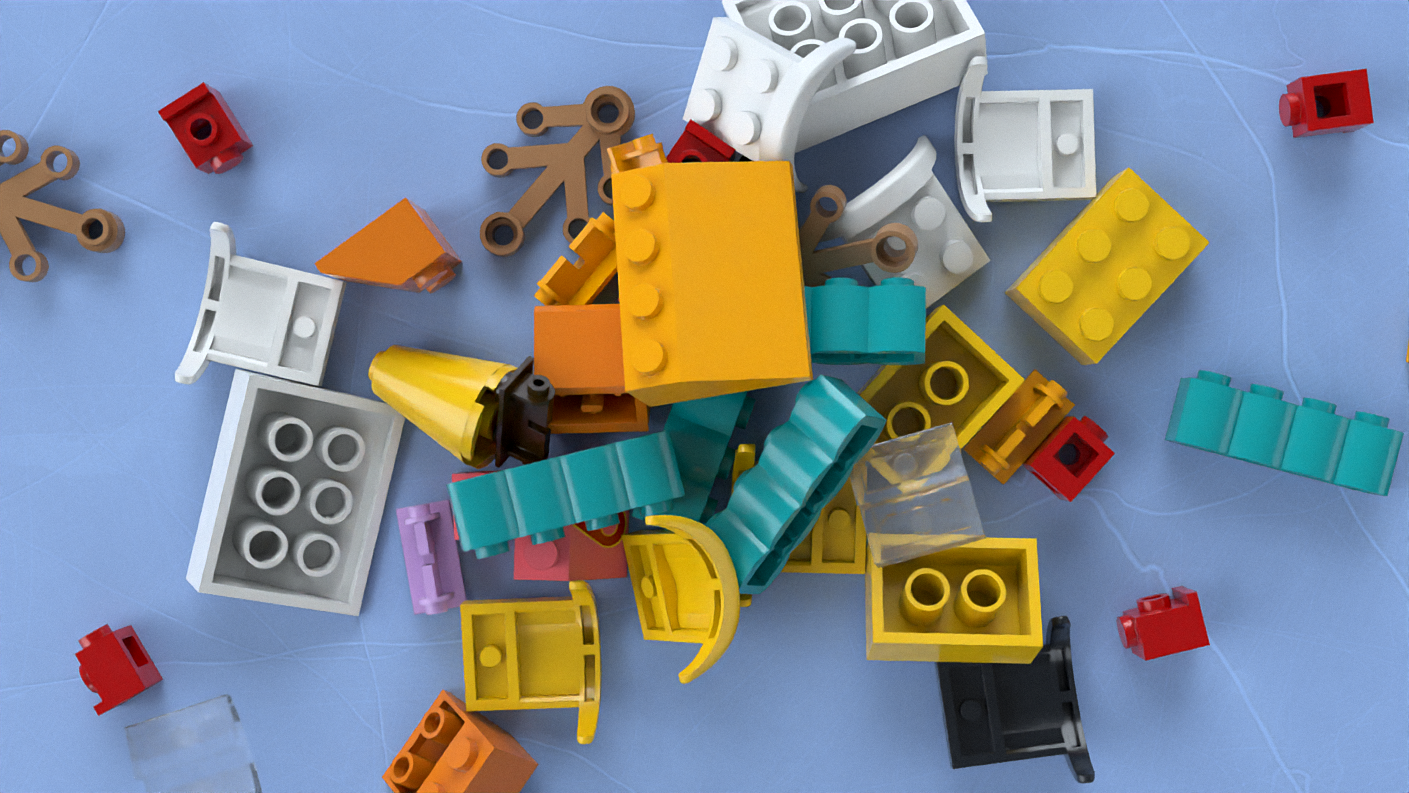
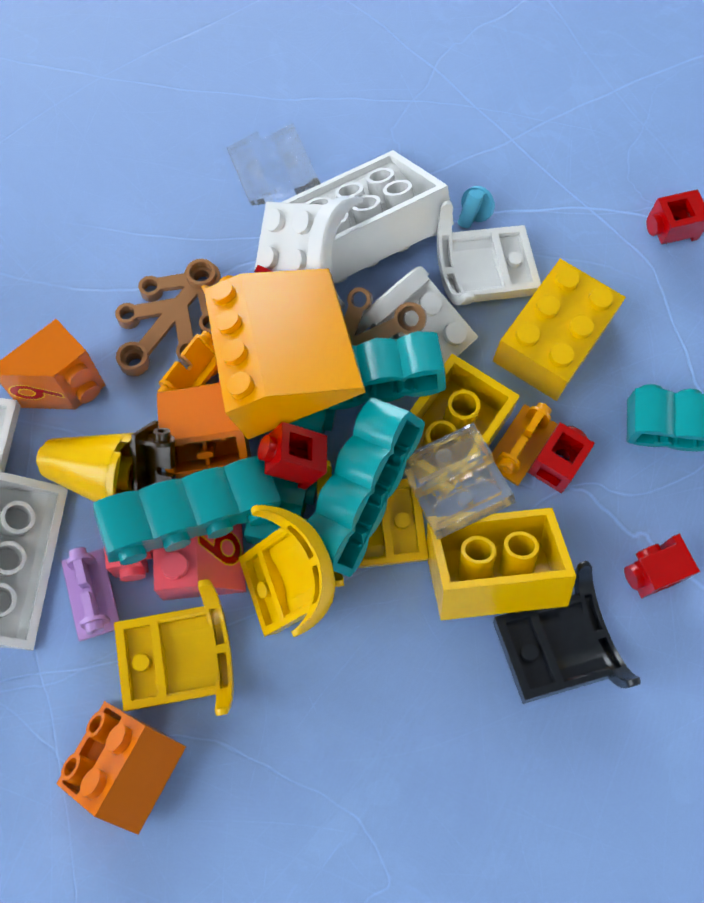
camera: 10 degrees left, 20 degrees down
none -> red brick [258,422,327,489]
none -> medium azure plate [457,186,495,228]

